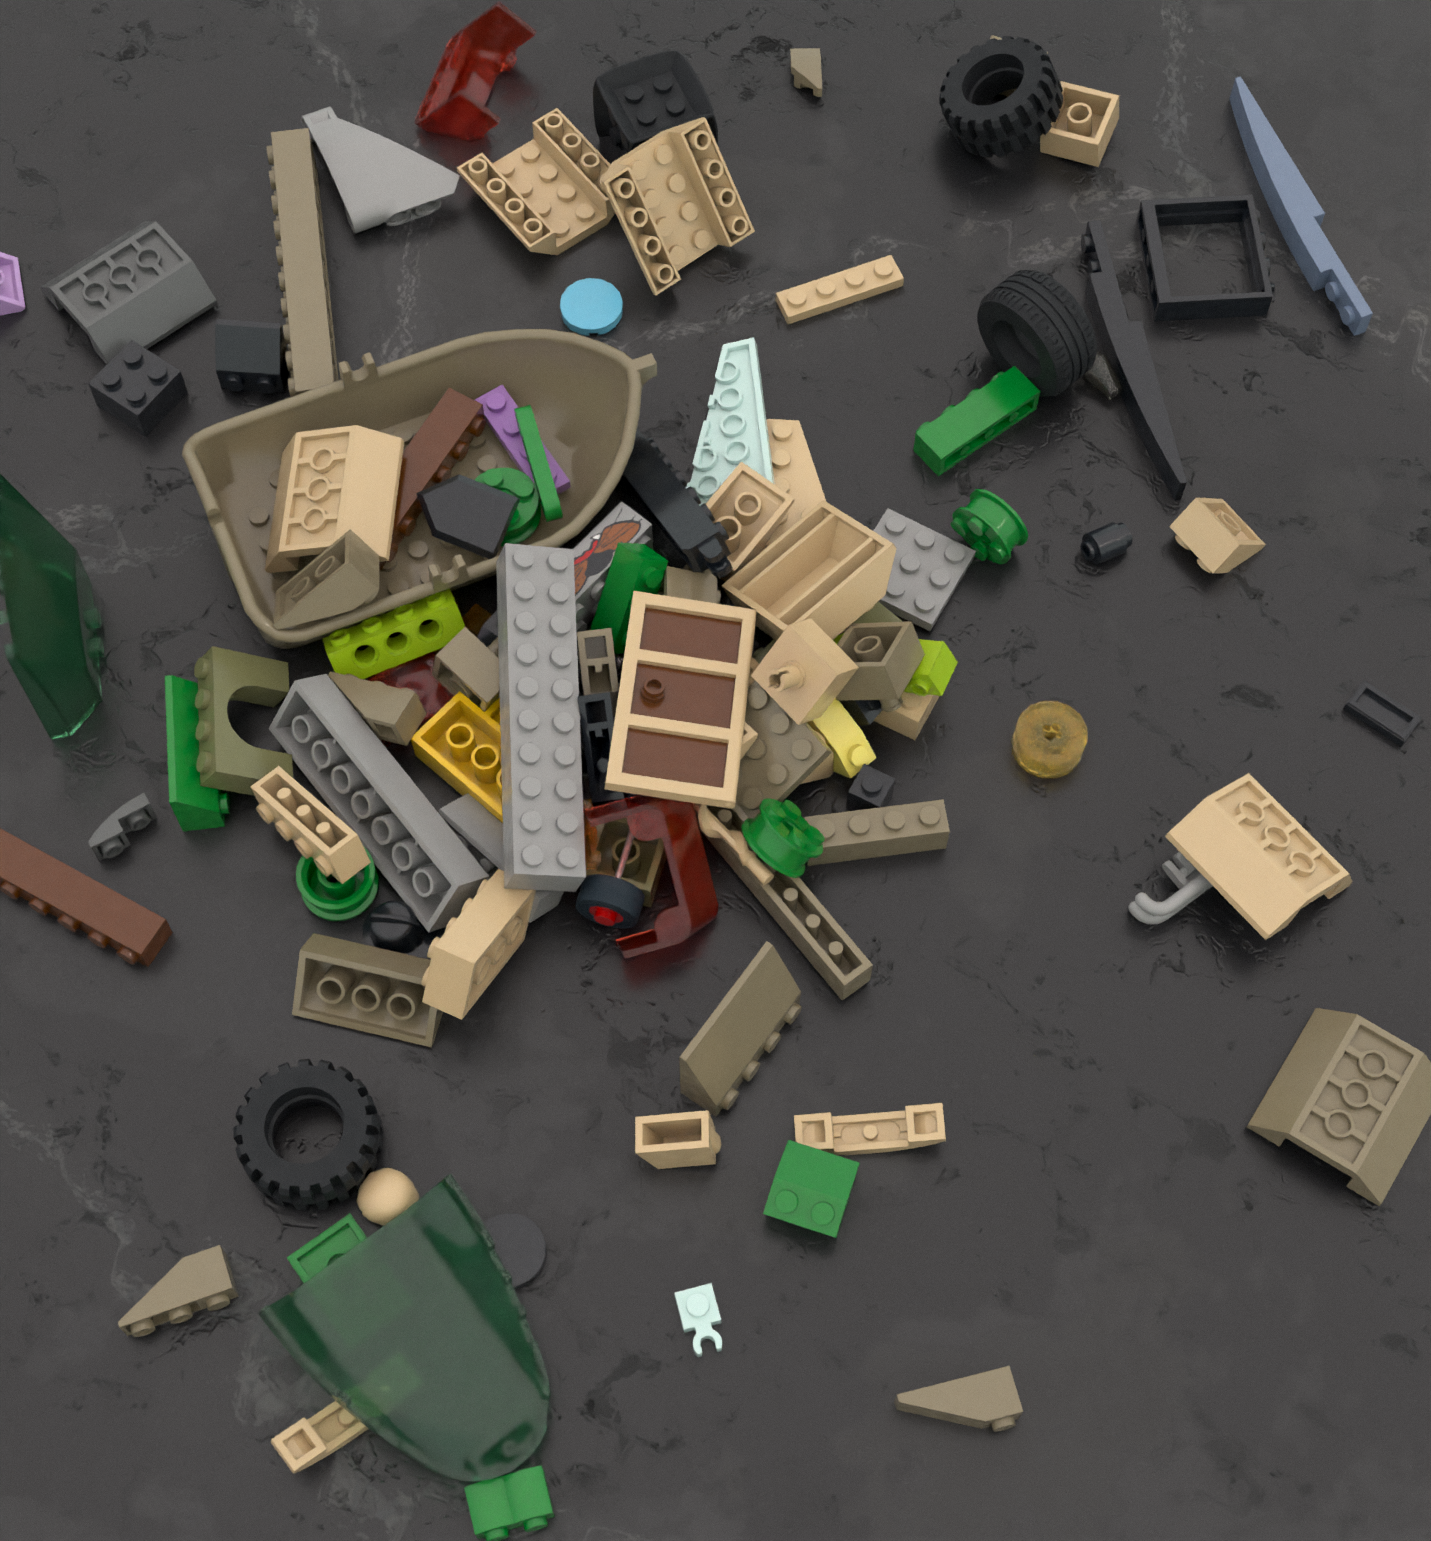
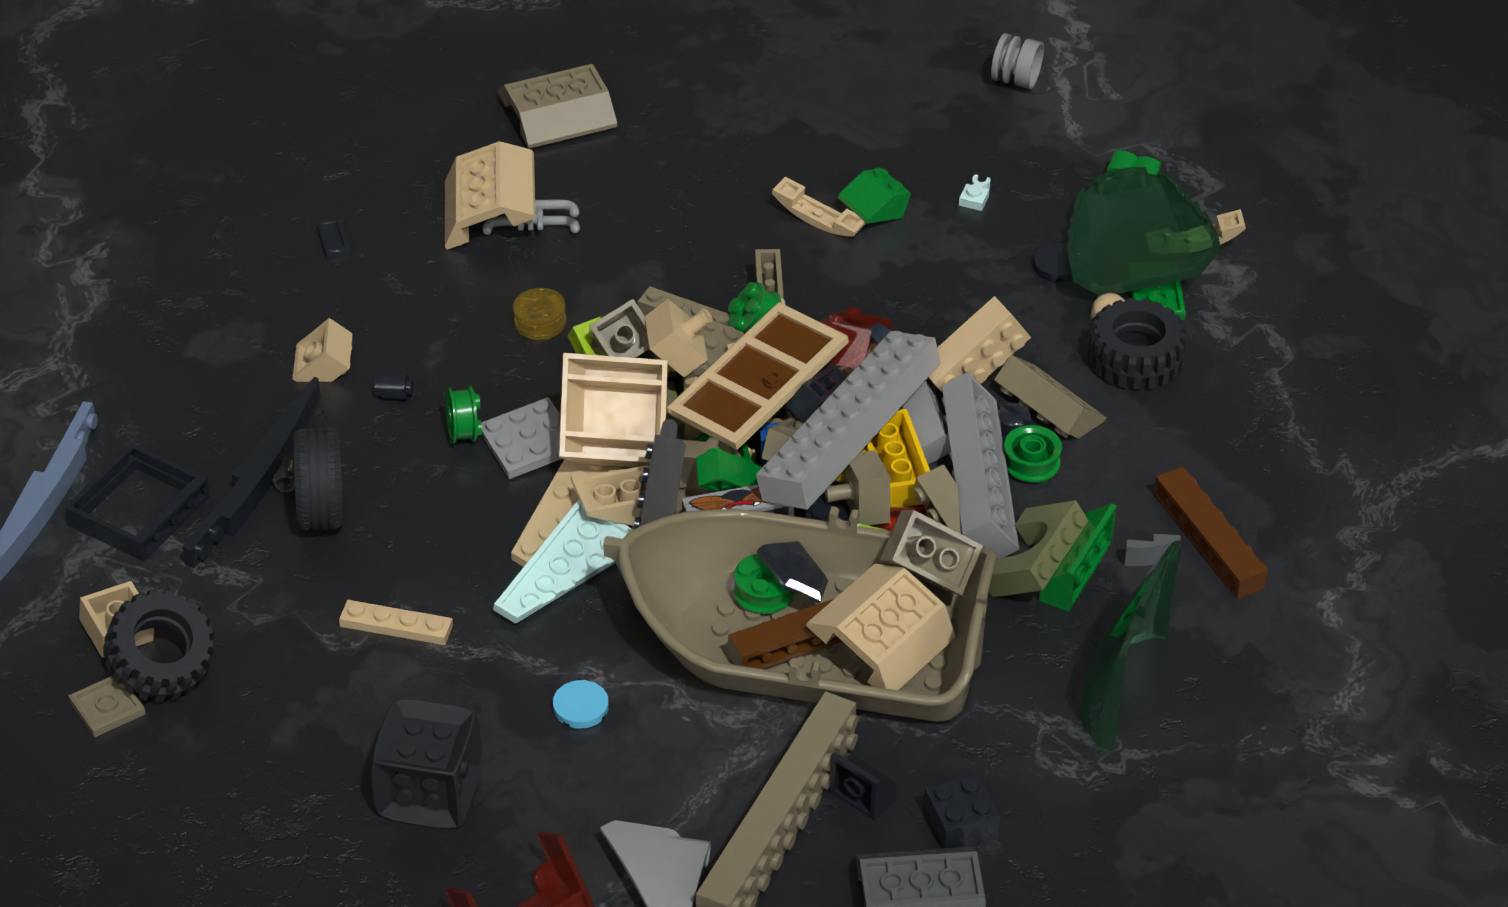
camera: 145 degrees left, 20 degrees down
dark tan slope [118,1245,239,1337] -> none
tan brick [250,766,371,884] -> none
tan slope [457,108,615,255] -> none
medium lavender plate [475,385,571,494] -> none
green beam [514,405,563,522] -> none
tan slope [601,117,755,295] -> none
tan torso [635,1110,721,1169] -> none
dark tan slope [679,941,802,1117] -> none
dark tan slope [790,48,822,97] -> none
dark tan slope [894,1366,1023,1432] -> none
green brick [913,366,1040,477] -> none

